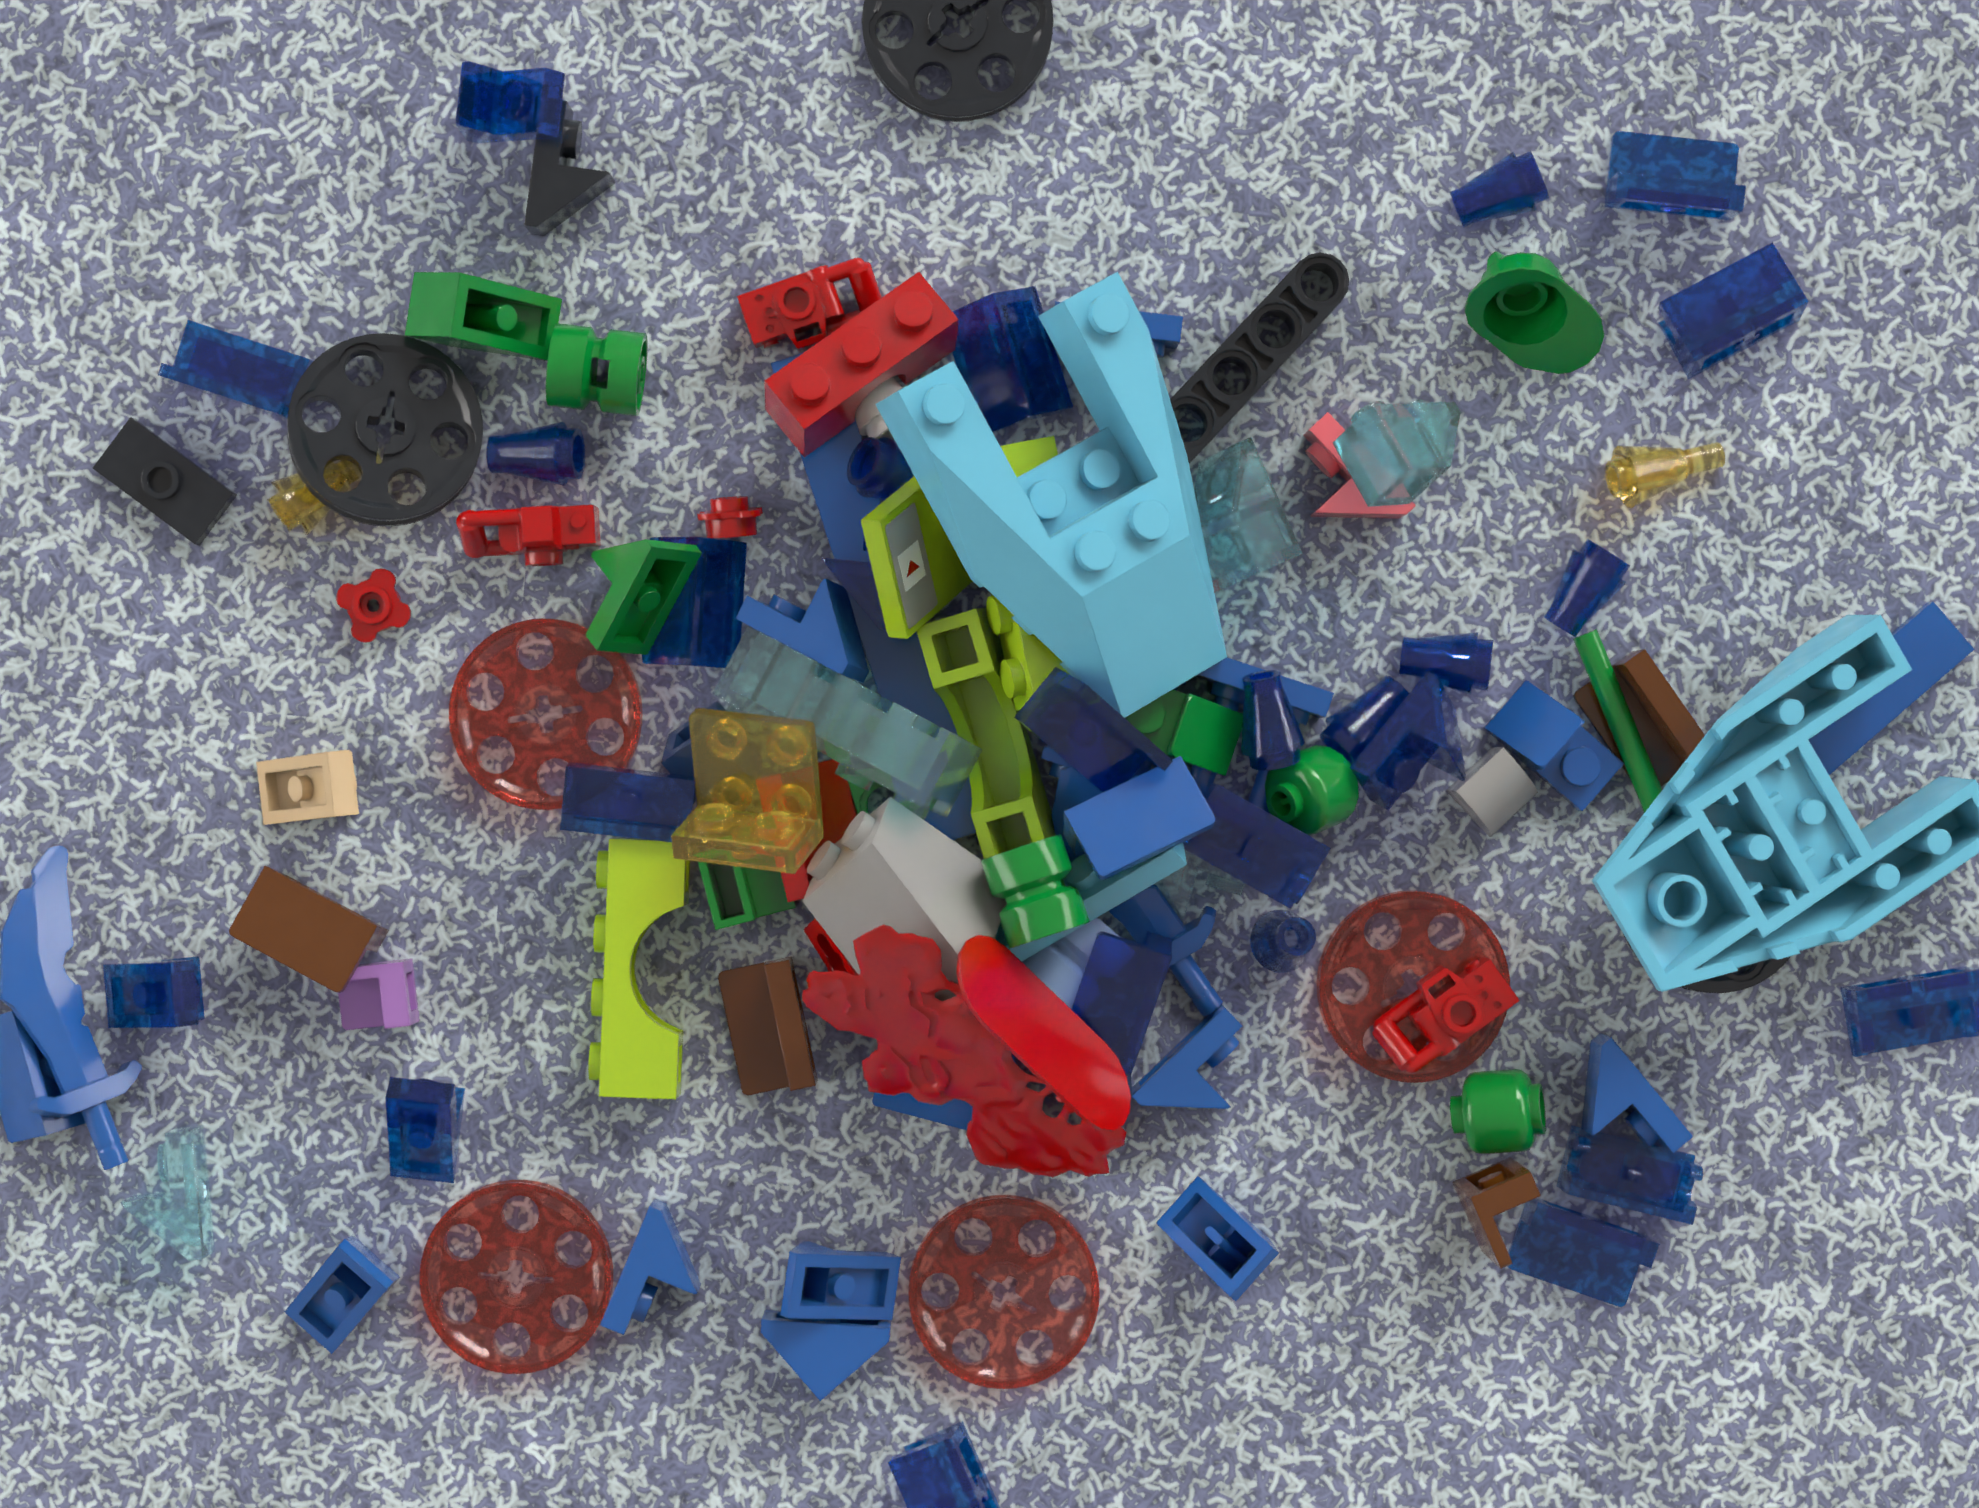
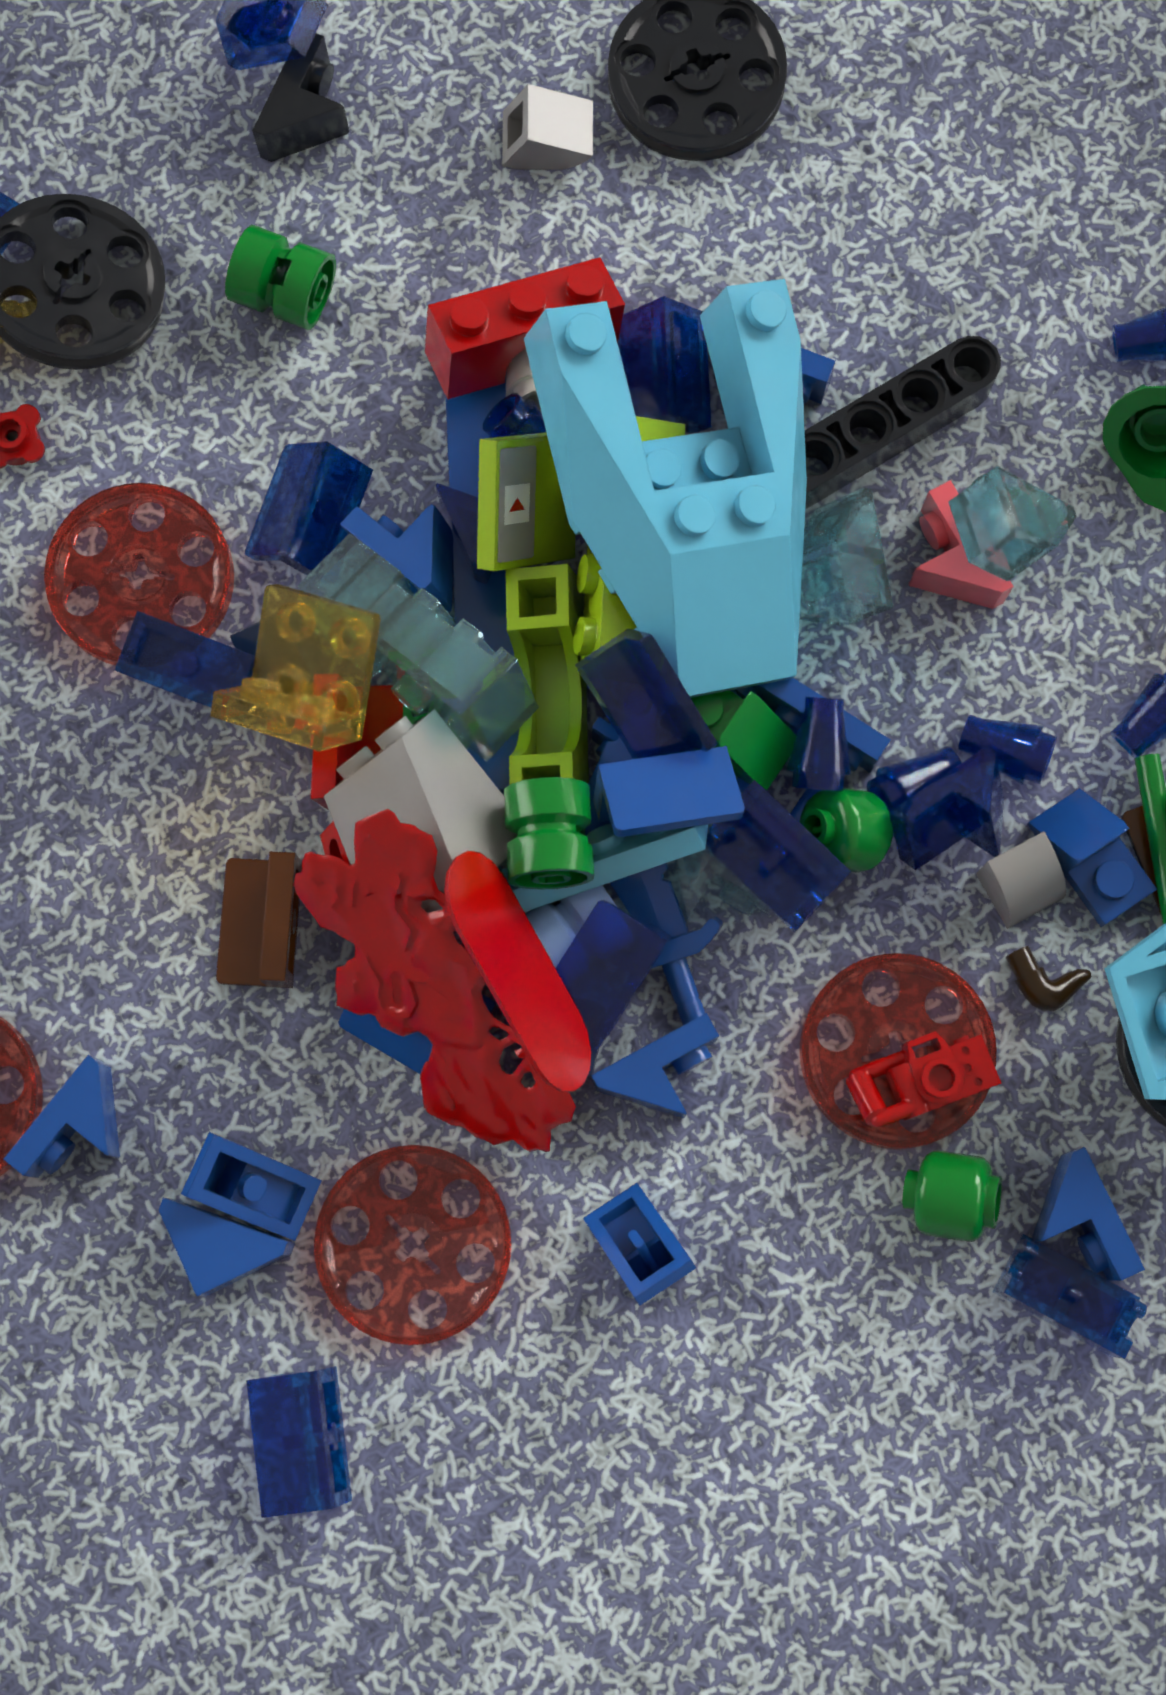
camera: 15 degrees right, 10 degrees down
green slope [405,272,562,361] -> none
red piece [456,505,601,566] -> none
clear blue cone [486,422,585,486] -> none
green slope [586,539,702,655] -> none
lime arch [588,837,691,1100] -> none
green piece [695,831,797,930] -> none
red plate [697,496,763,538] -> none
red piece [737,258,882,352] -> none
clear blue cone [1250,910,1316,973] -> none
reddish brown panel [1452,1157,1541,1269] -> none
clear blue panel [1507,1198,1660,1307] -> none
none -> brick [502,84,593,170]
none -> dark brown animal [1005,946,1091,1011]

